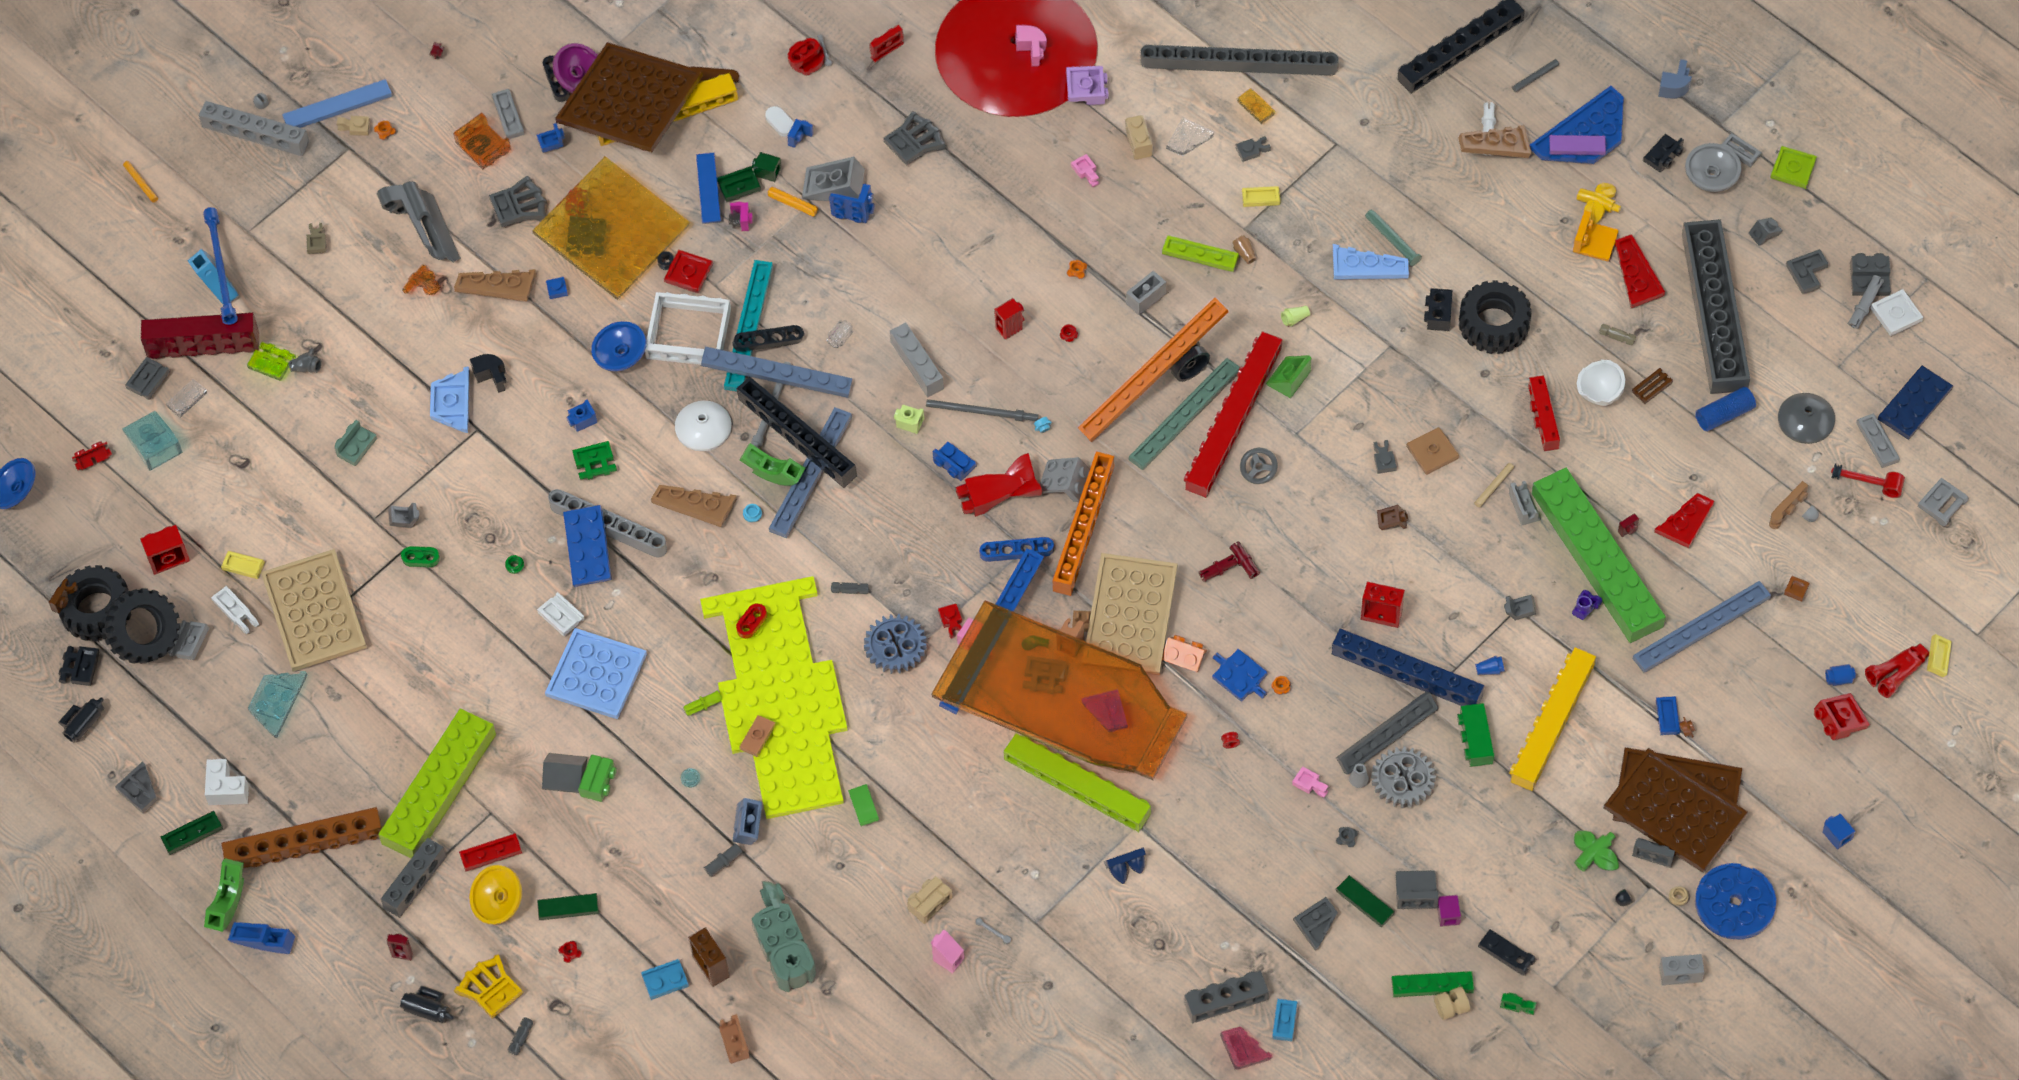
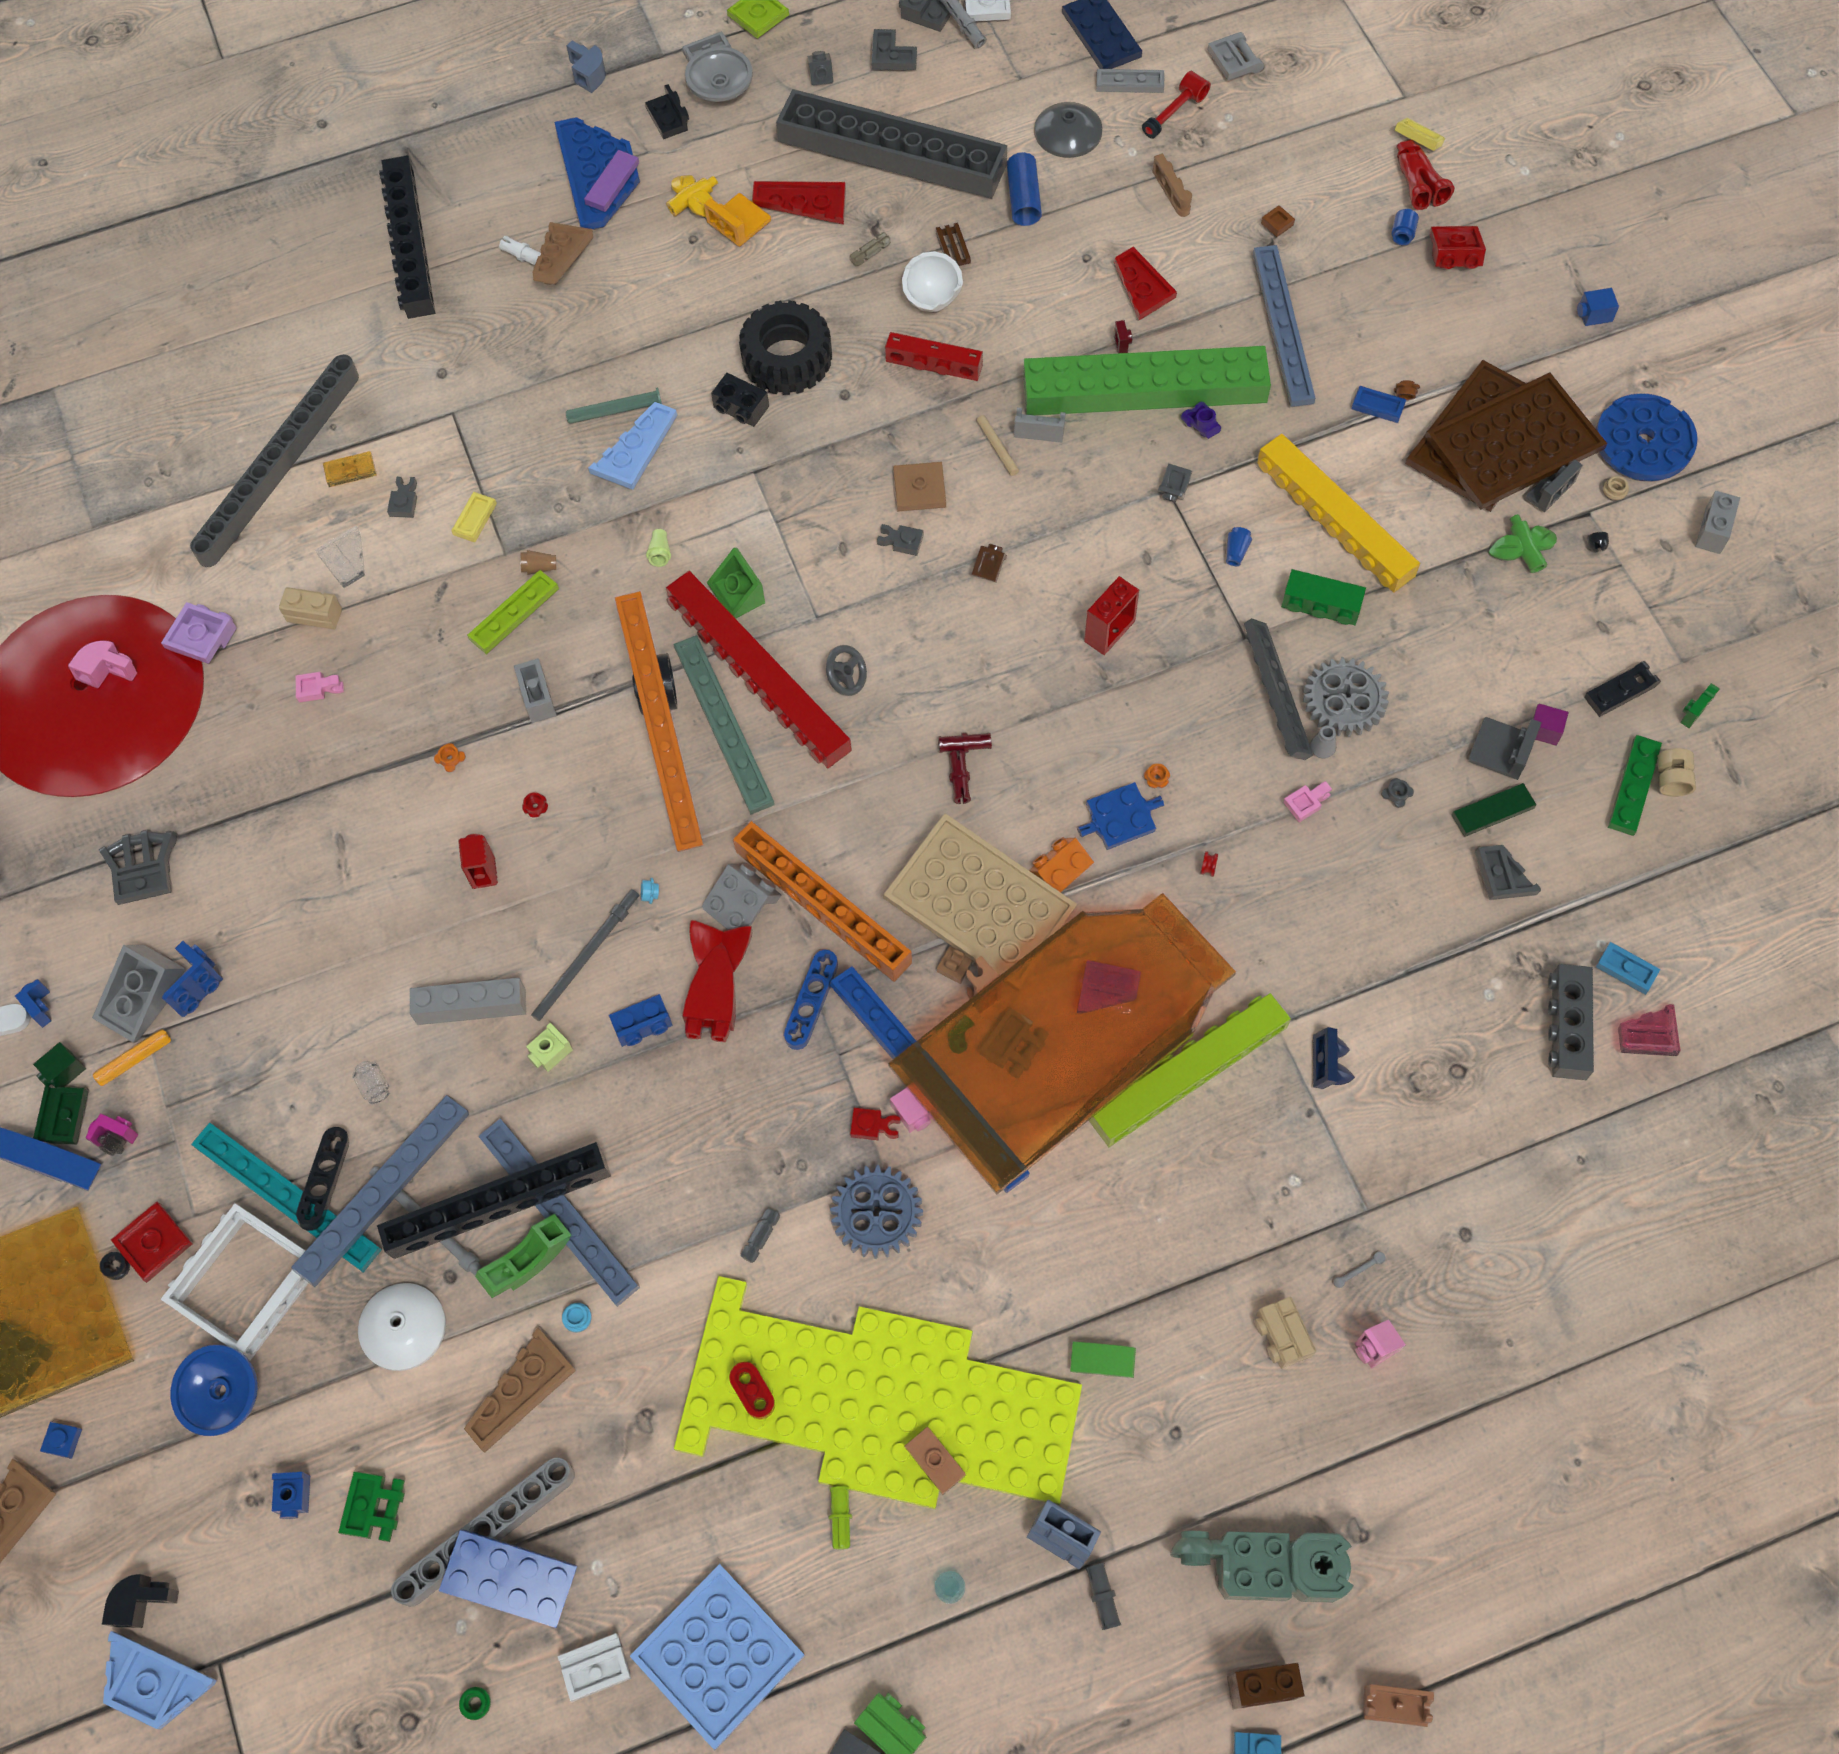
camera: 65 degrees left, 5 degrees up
dark blue brick [1331,628,1484,706] -> none
dark grey bar [1512,59,1559,92] -> none
light grey hinge [1802,505,1819,522] -> none

